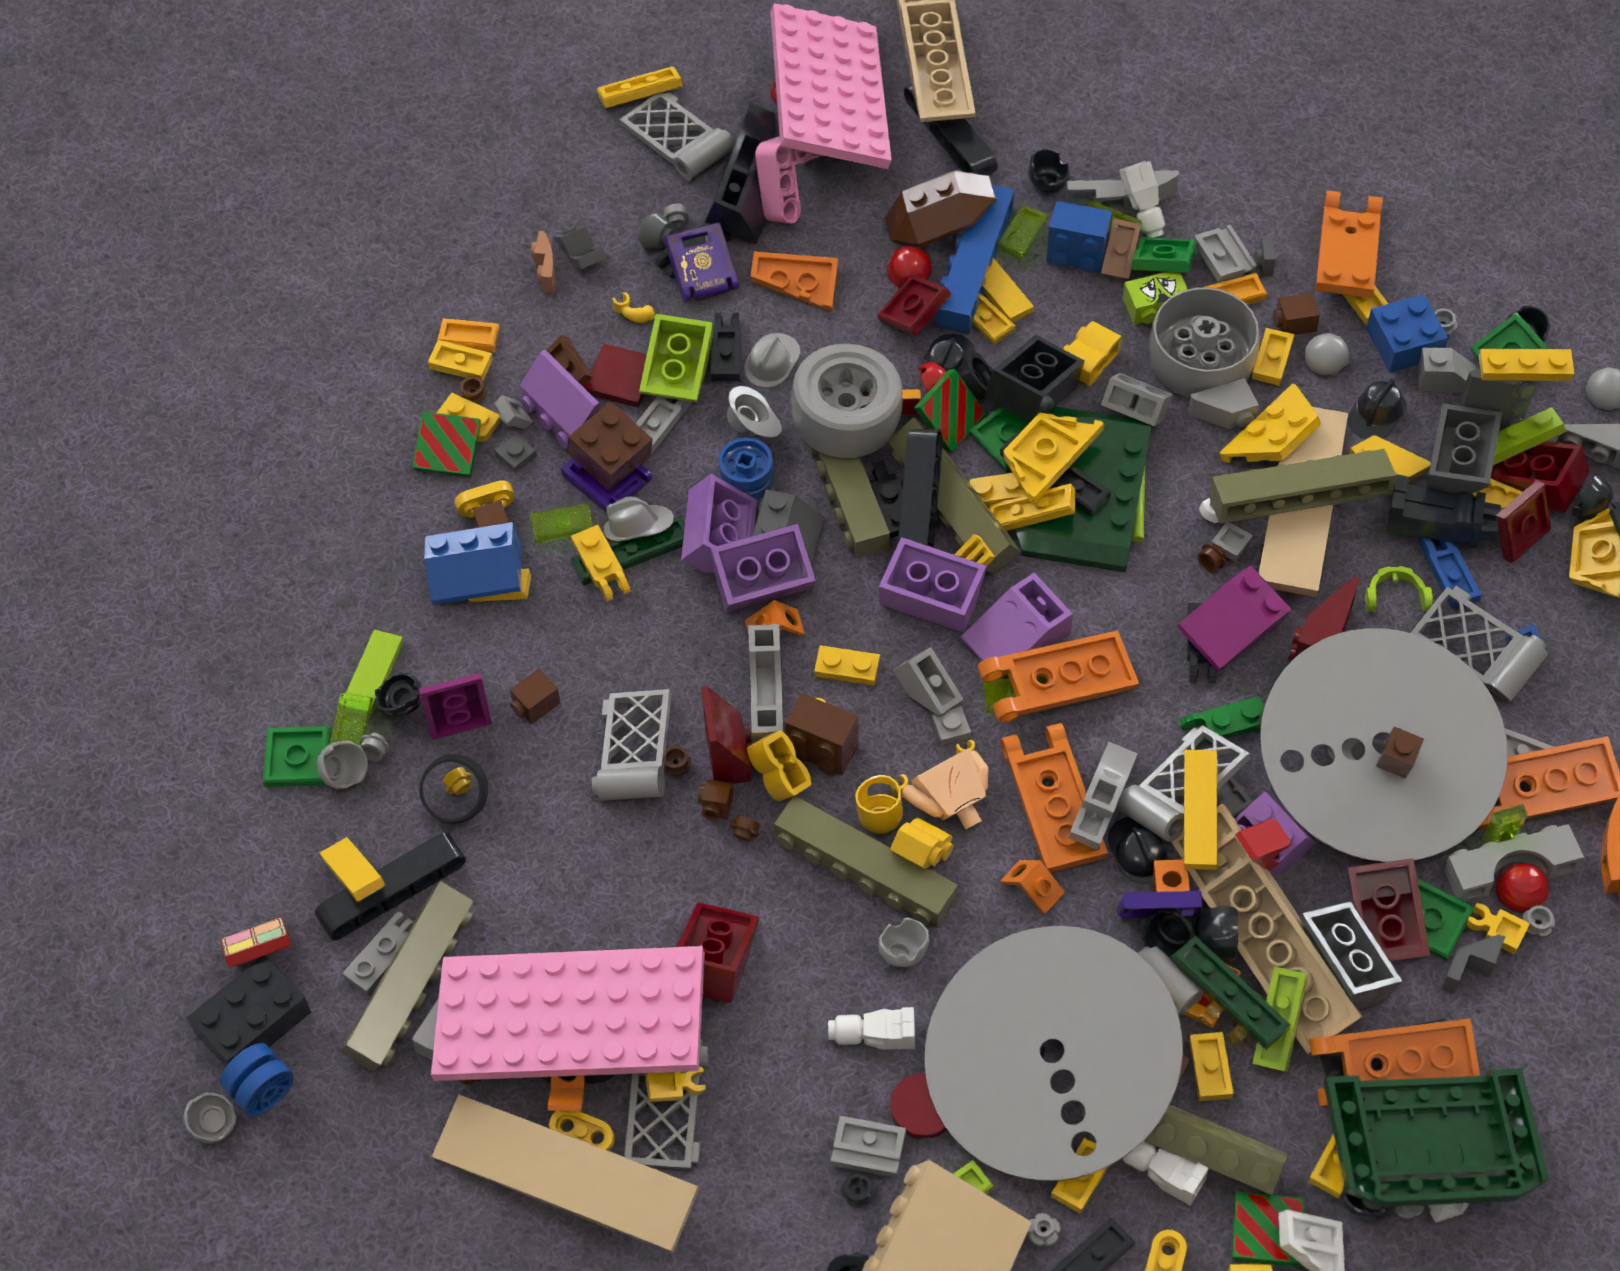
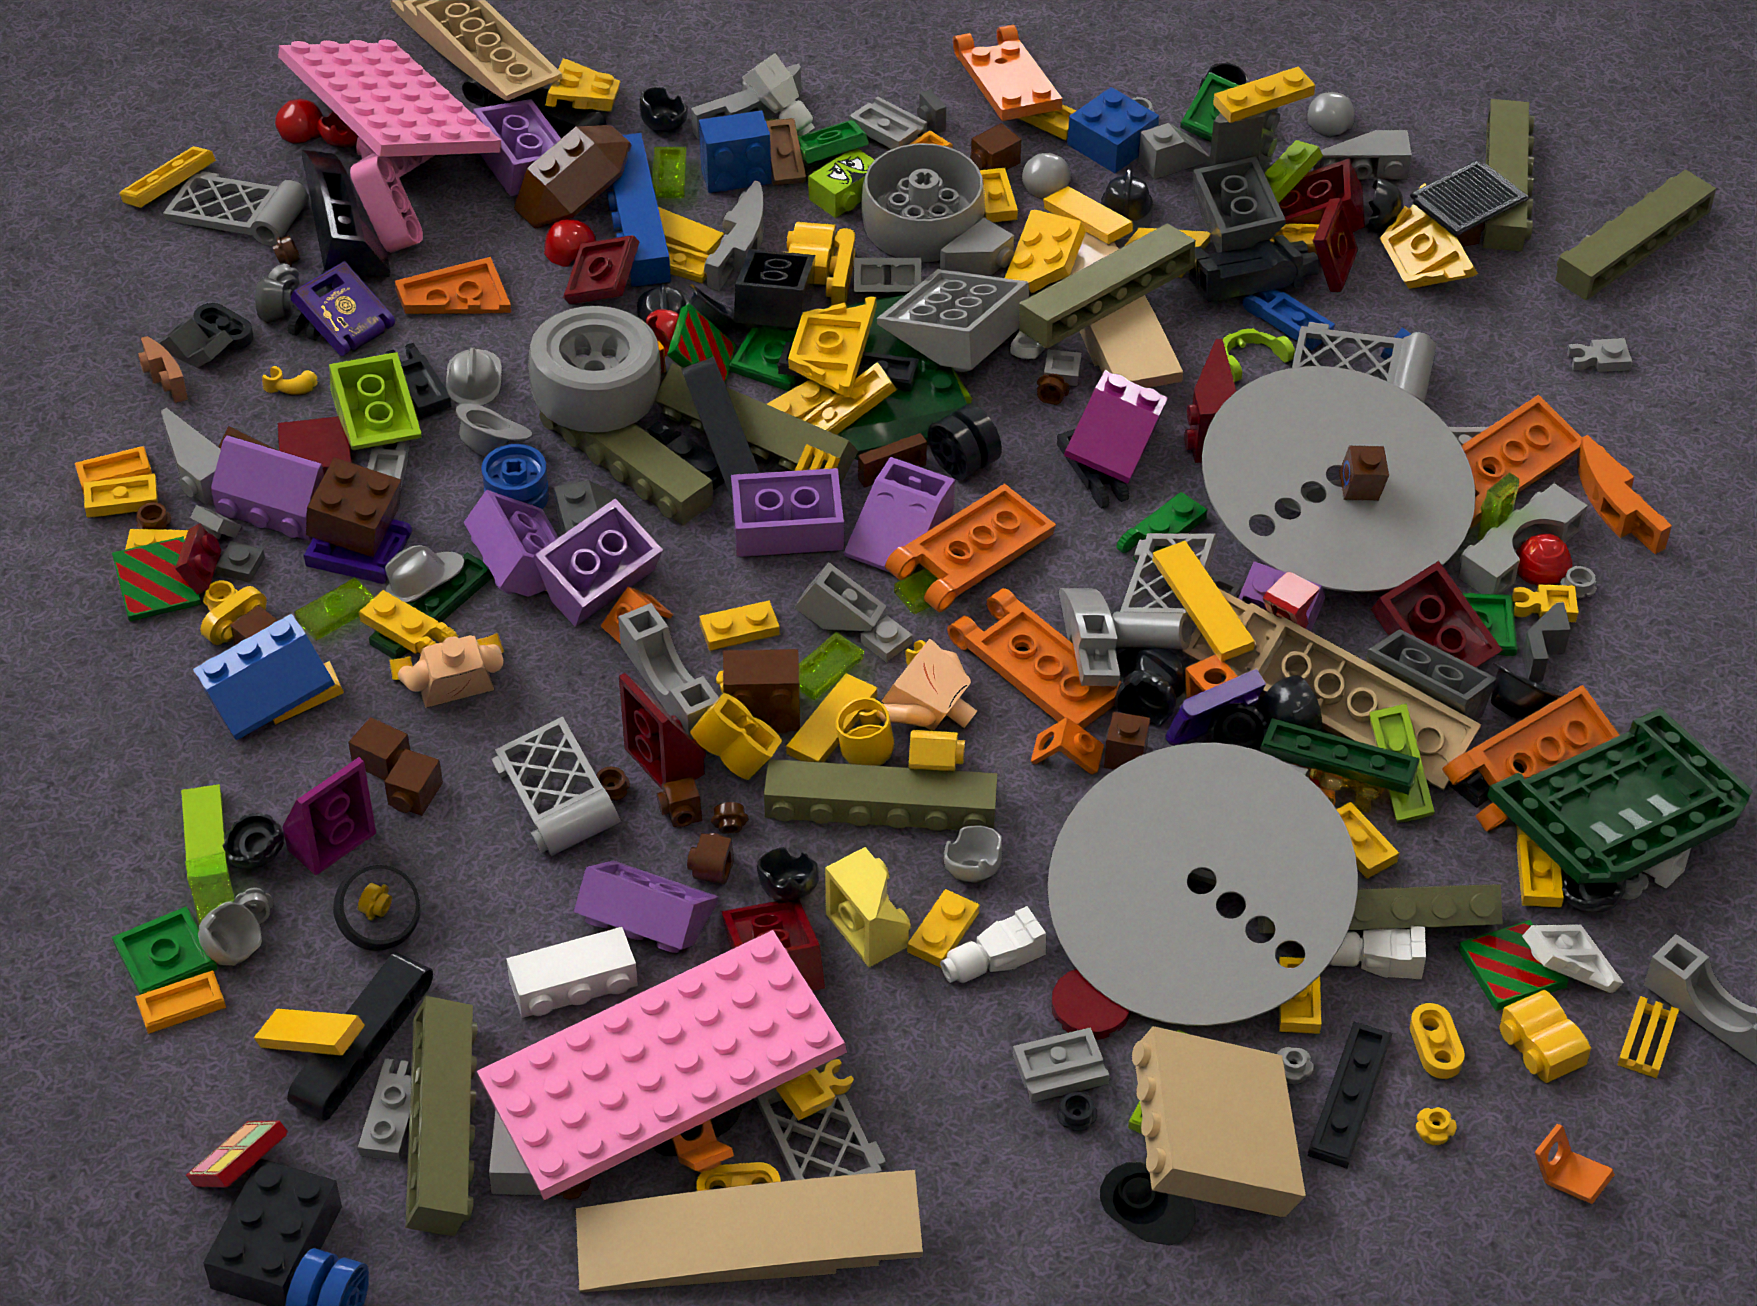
camera: 30 degrees left, 10 degrees down
none -> light orange tile [135,970,226,1034]
none -> light grey slope [161,408,221,504]
none -> dark red plate [175,523,222,595]
none -> black plate [193,303,253,350]
none -> yellow plate [203,580,238,611]
none -> reddish brown plate [273,235,301,267]
none -> red hair [275,99,324,144]
none -> reddish brown brick [348,717,410,780]
none -> light nougat torso [389,633,504,708]
none -> medium lavender slope [473,99,561,196]
none -> white brick [506,927,638,1018]
none -> yellow wing [545,58,621,111]
none -> medium lavender slope [574,860,719,953]
none -> reddish brown plate [687,833,734,884]
none -> light grey slope [704,181,764,291]
none -> black hair [757,847,819,901]
none -> yellow tile [786,673,877,763]
none -> clear neon green plate [799,632,864,701]
none -> light yellow slope [825,847,911,967]
none -> yellow hinge [826,228,855,306]
none -> reddish brown plate [858,433,927,488]
none -> light grey slope [877,269,1029,372]
none -> yellow plate [907,889,980,968]
none -> black wheel [927,404,1002,480]
none -> yellow tile [1043,186,1133,245]
none -> reddish brown brick [1104,712,1150,770]
none -> black hair [1114,670,1177,726]
none -> black piece [1491,663,1566,718]

